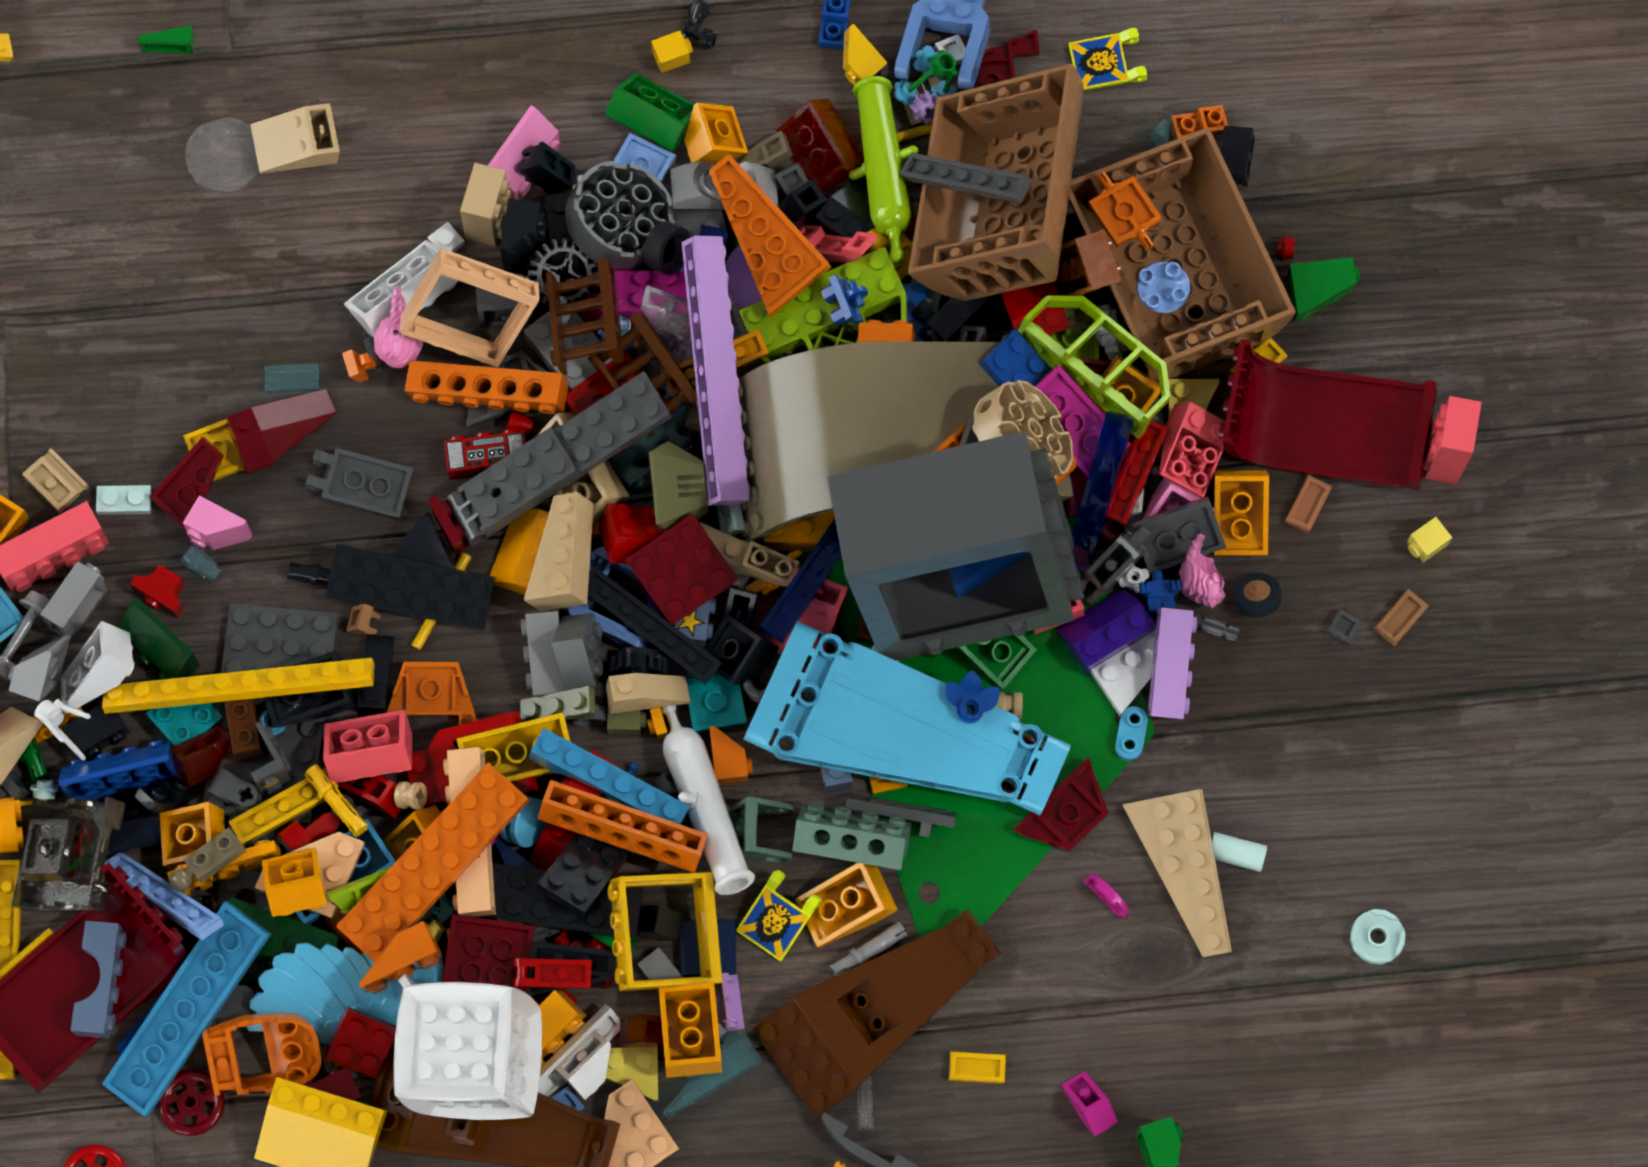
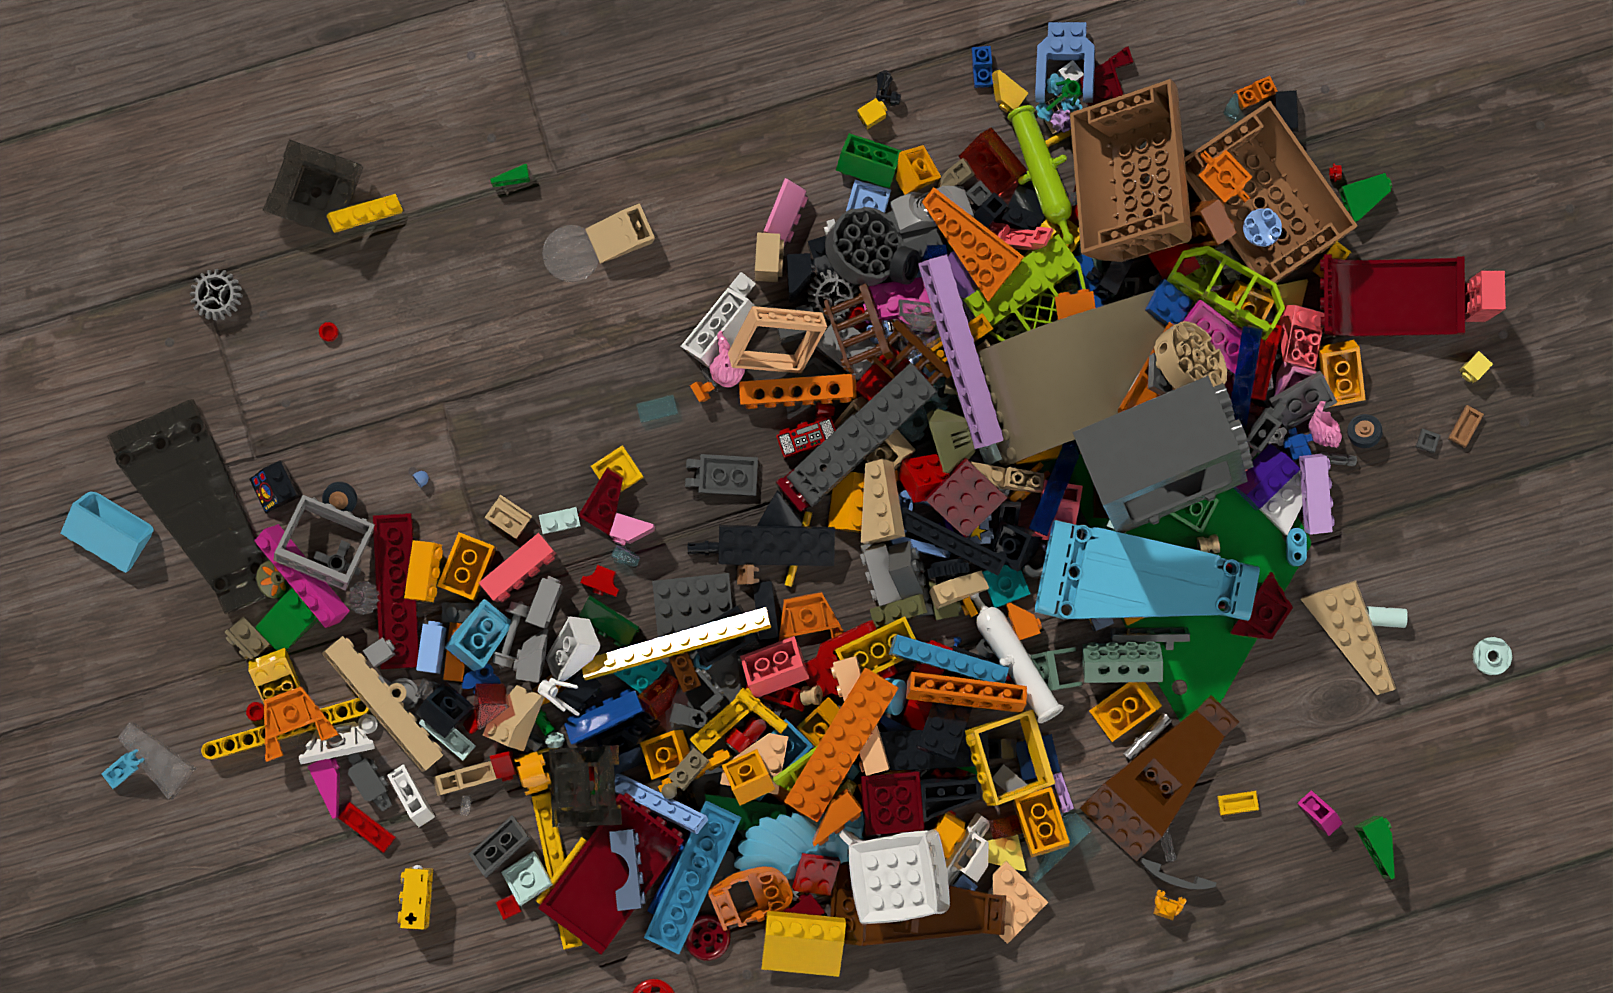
camera: 15 degrees left, 10 degrees up
dark red wedge [226,389,336,475] -> none
red plate [513,958,592,989] -> none
black hinge [517,142,575,194] -> none
flag [736,870,822,962] -> none
blue hips [821,274,868,326] -> none
dark grey plate [899,153,1032,204] -> none
blue plate [945,671,1000,724] -> none
flag [1068,28,1147,91] -> none
dark pink tile [1084,873,1129,919] -> none
nougat tile [1284,475,1333,534] -> none

